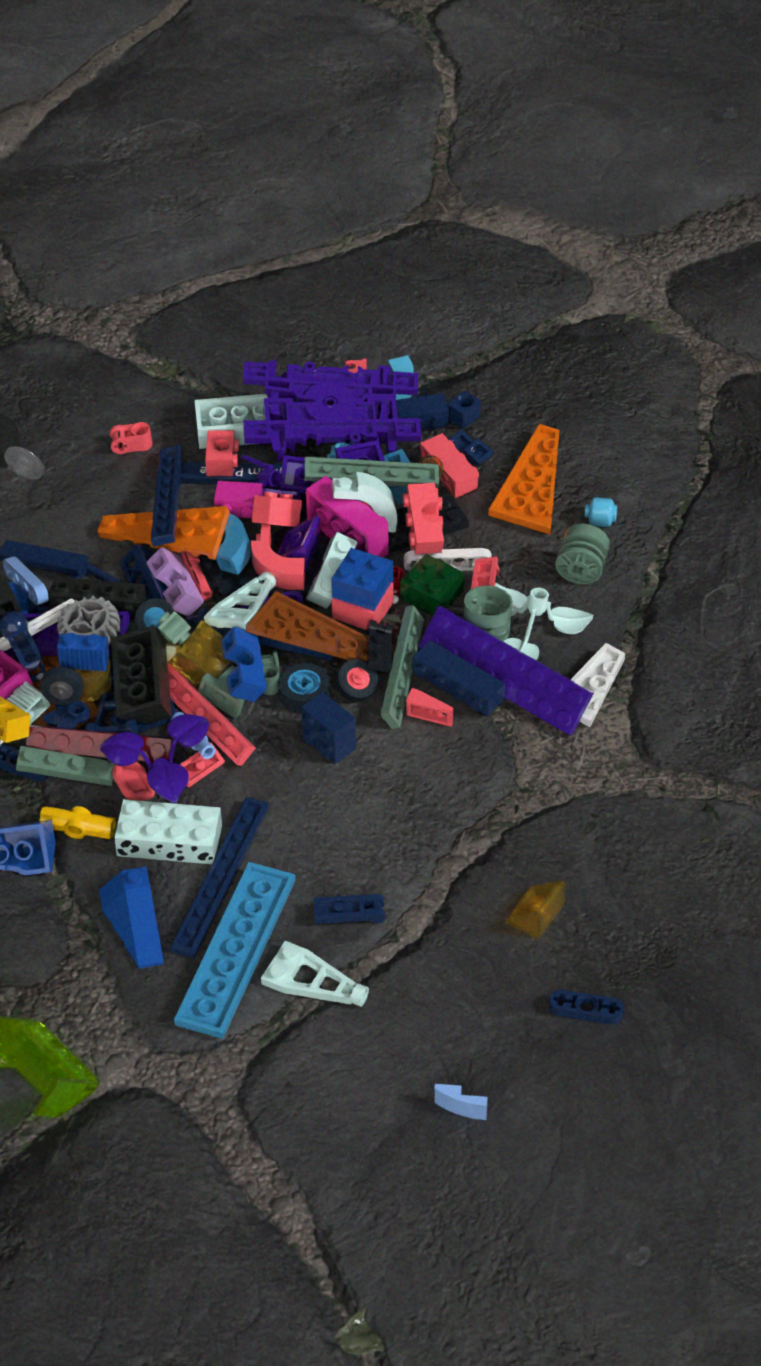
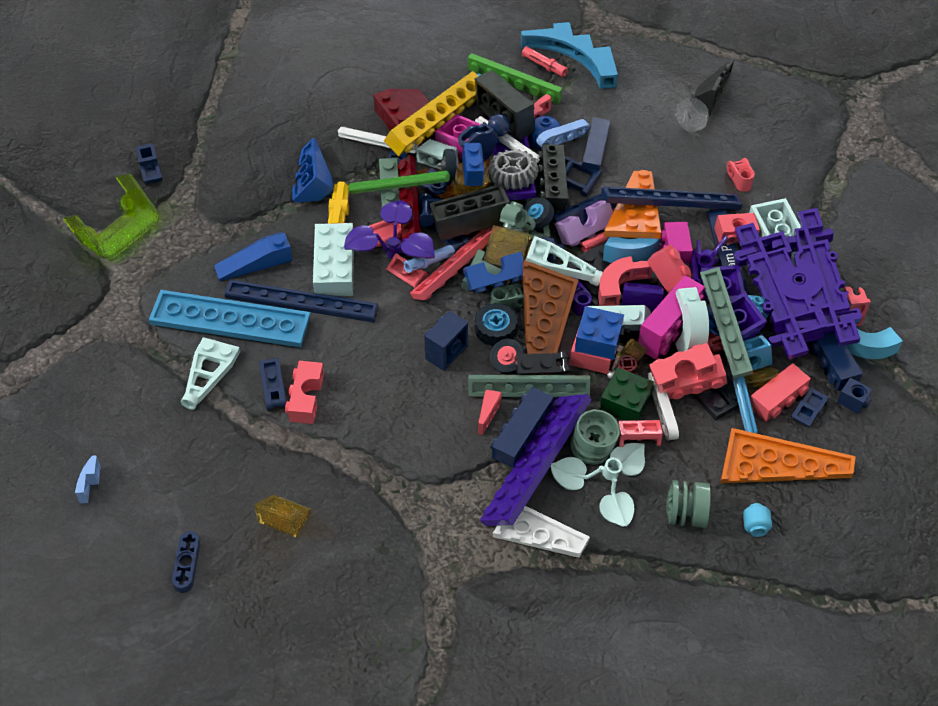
camera: 80 degrees right, 5 degrees up
none -> coral arch [285,361,324,424]
none -> bright green axle [348,171,450,194]
none -> dark azure axle [733,377,758,434]

